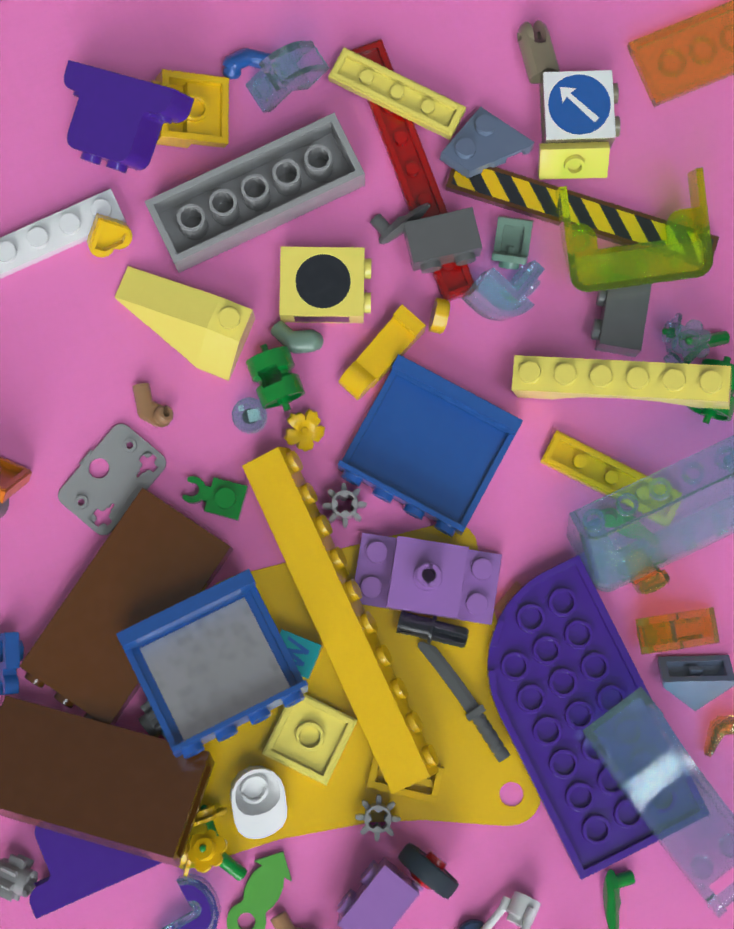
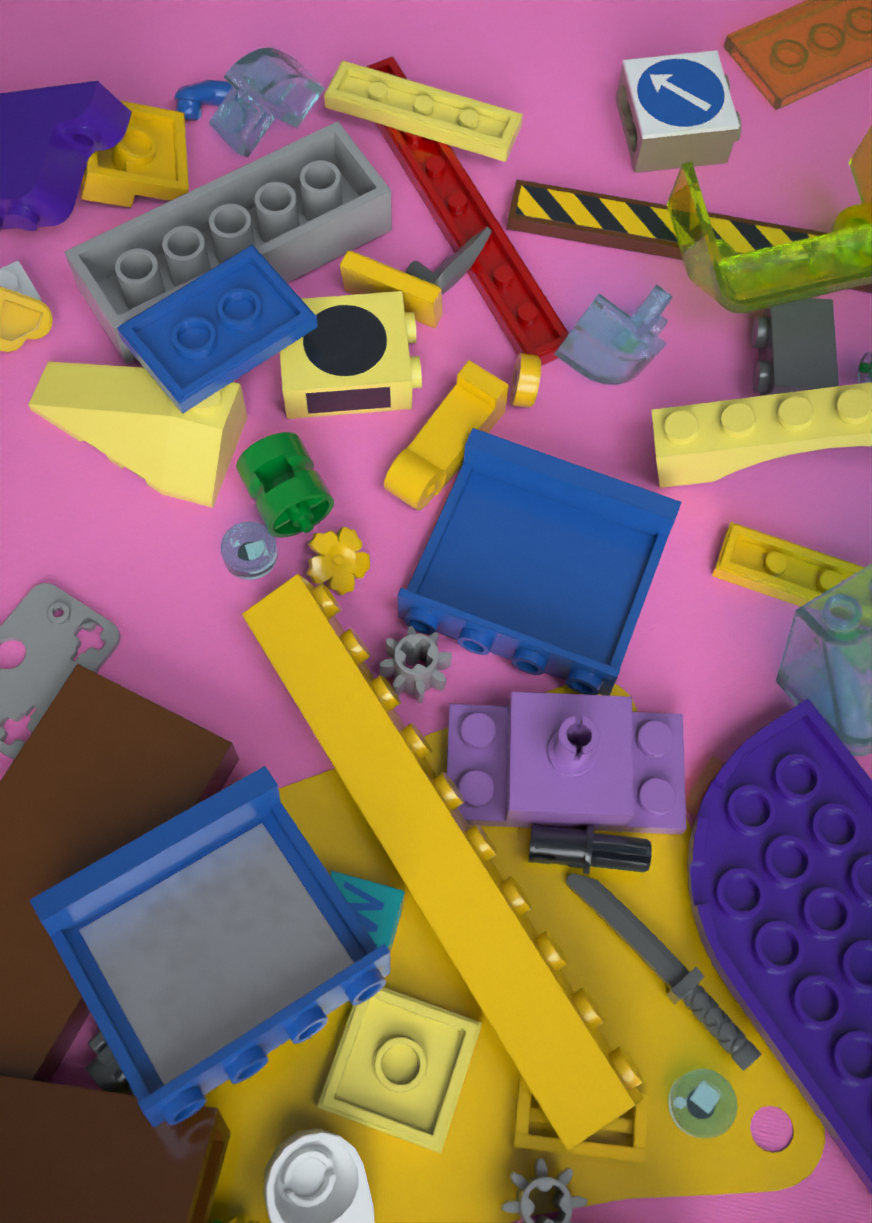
camera: 10 degrees left, 15 degrees down
medium nougat arm [132,383,174,427] -> none
green plate [182,476,248,521] -> none
sand green arm [270,321,324,354] -> none
dark grey brick [404,207,482,273] -> none
sand blue wing [440,107,534,178] -> none
sand green bracket [491,216,534,270] -> none
dark tan piece [517,20,560,84] -> none
light yellow plate [538,142,610,180] -> none
none -> blue tile [117,244,318,414]
none -> yellow tile [340,251,443,328]
none -> clear light blue tile [668,1069,737,1139]

